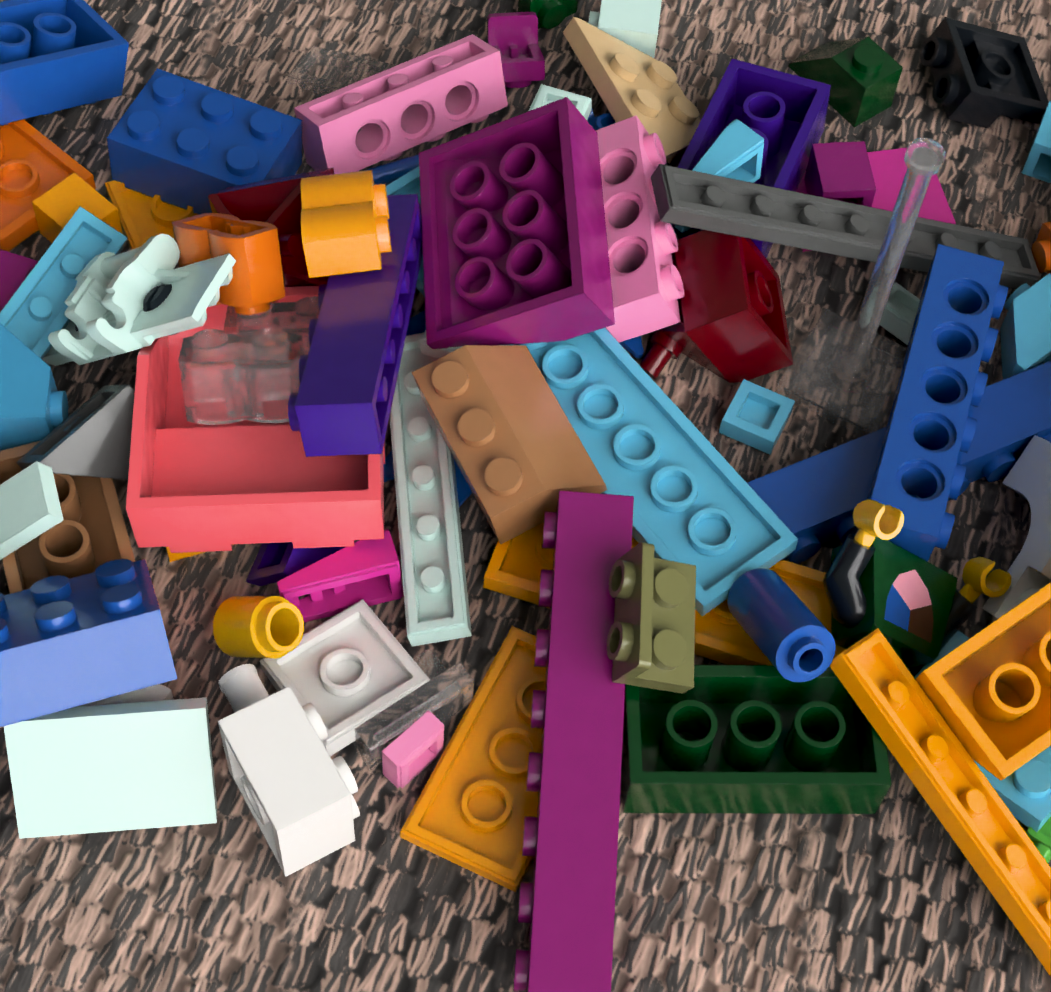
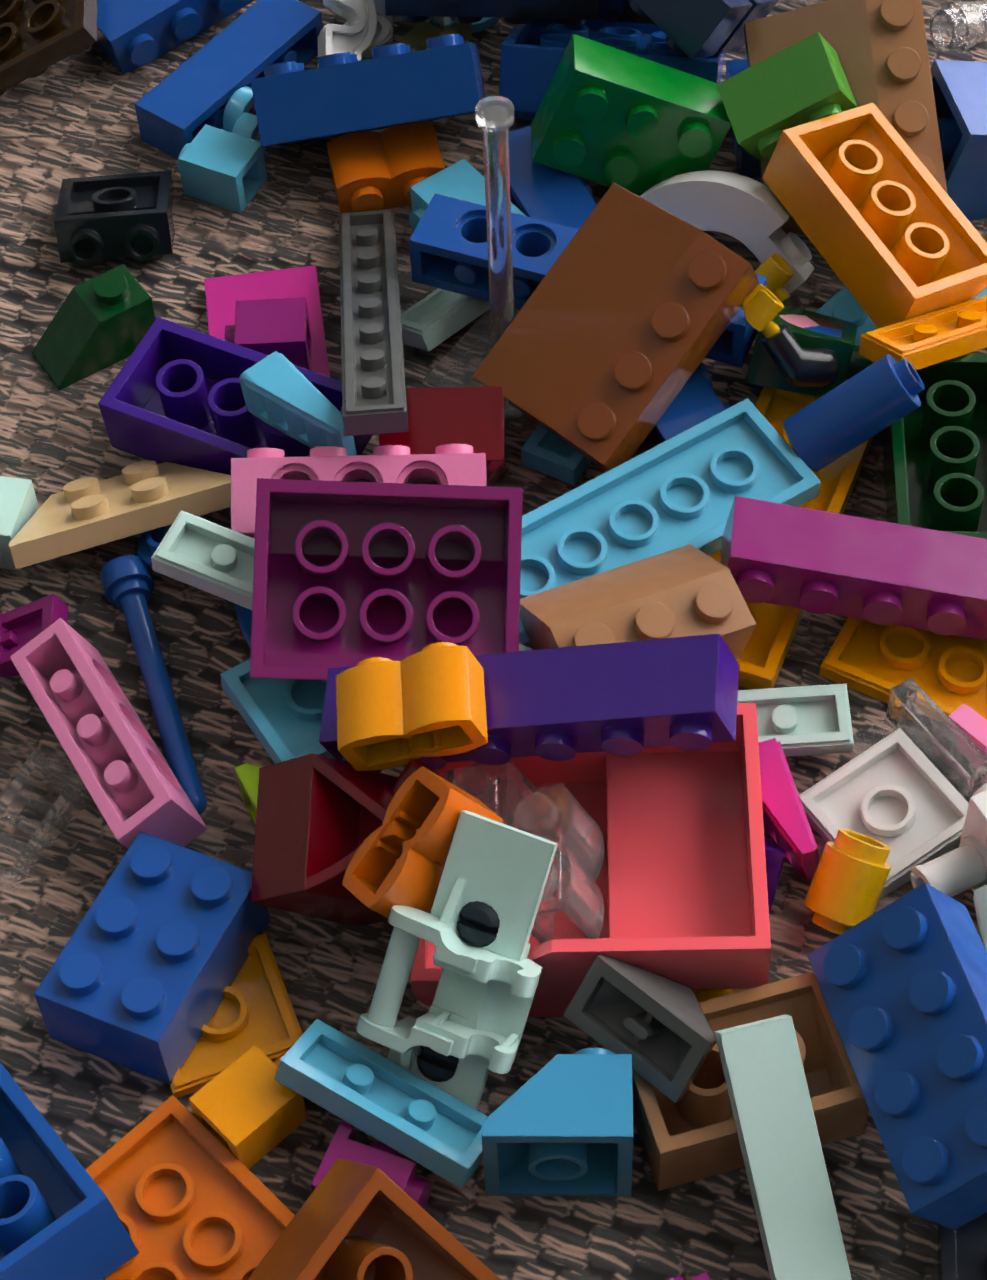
camera: 80 degrees left, 5 degrees down
olive bracket [607,542,696,694] -> none
none -> dark orange slope [472,182,759,472]

